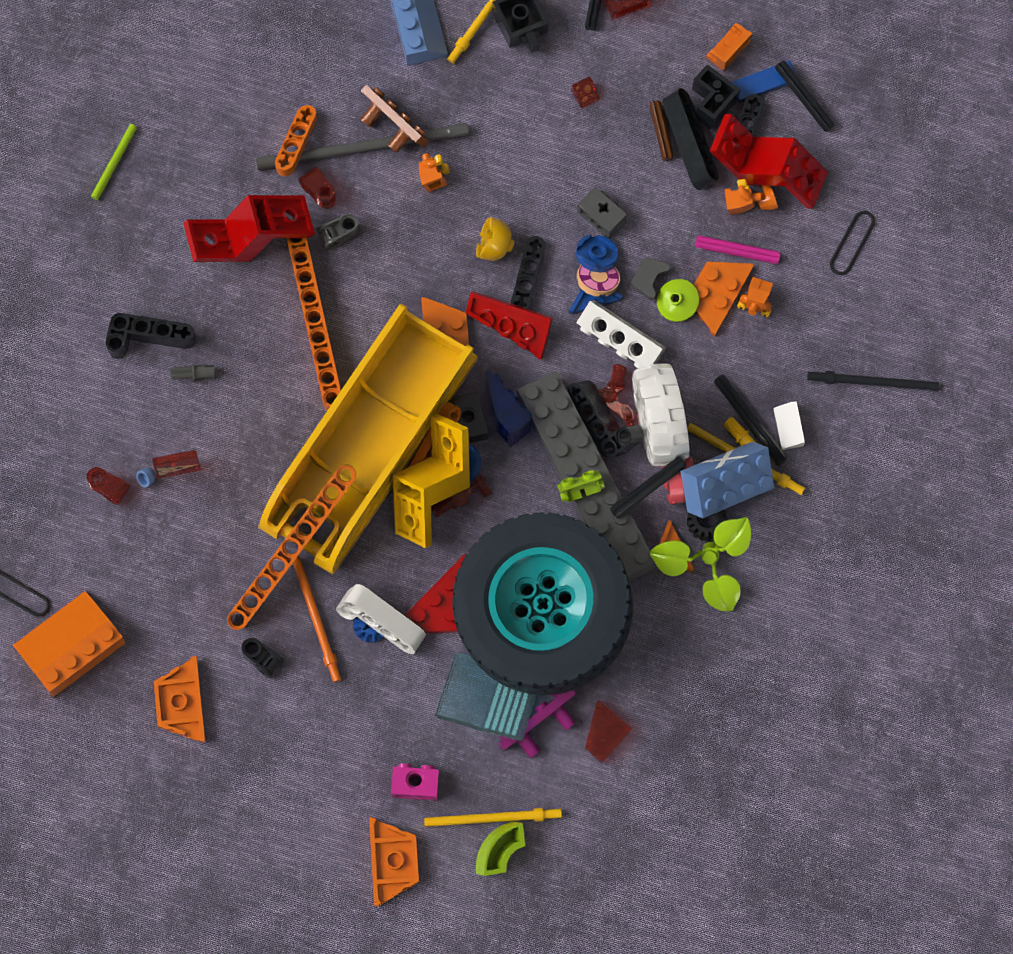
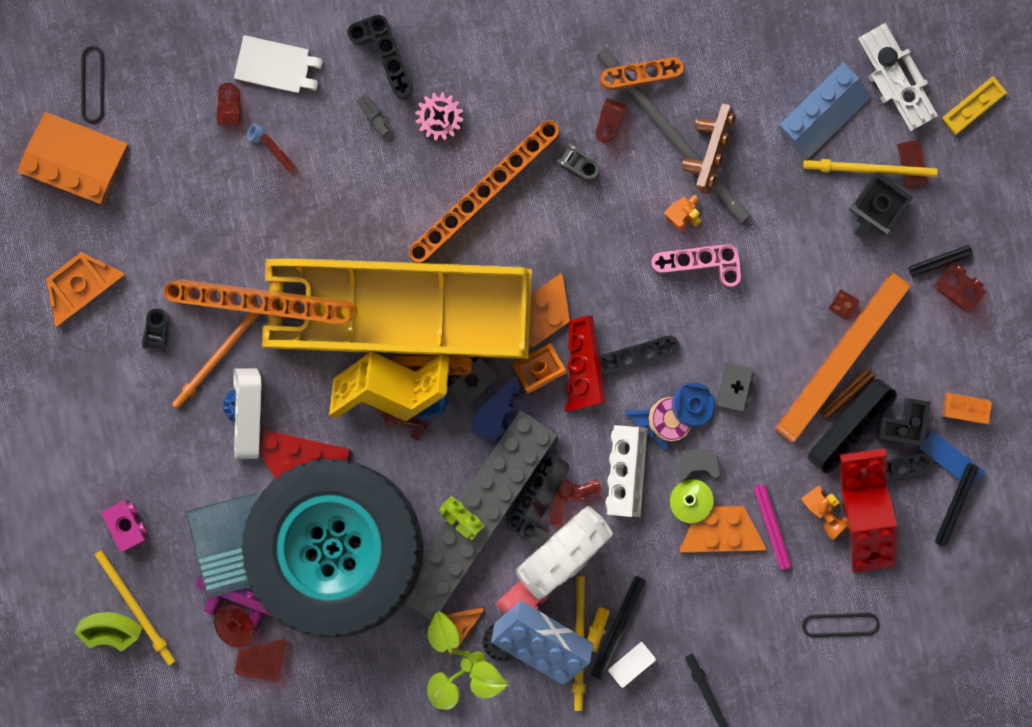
camera: 60 degrees right, 15 degrees up
red bracket [183,195,315,262] -> none
orange wing [369,817,419,907] -> none
yellow cylinder [476,217,514,261] -> none
black axle [610,456,686,518] -> none
orange piece [737,277,773,317] -> none
none -> clear red dish [214,605,254,647]
none -> white tile [234,35,323,94]
none -> bright pink gear [415,92,463,141]
none -> orange slope [512,343,567,394]
none -> bright pink beam [651,244,741,288]
none -> orange beam [774,272,911,443]

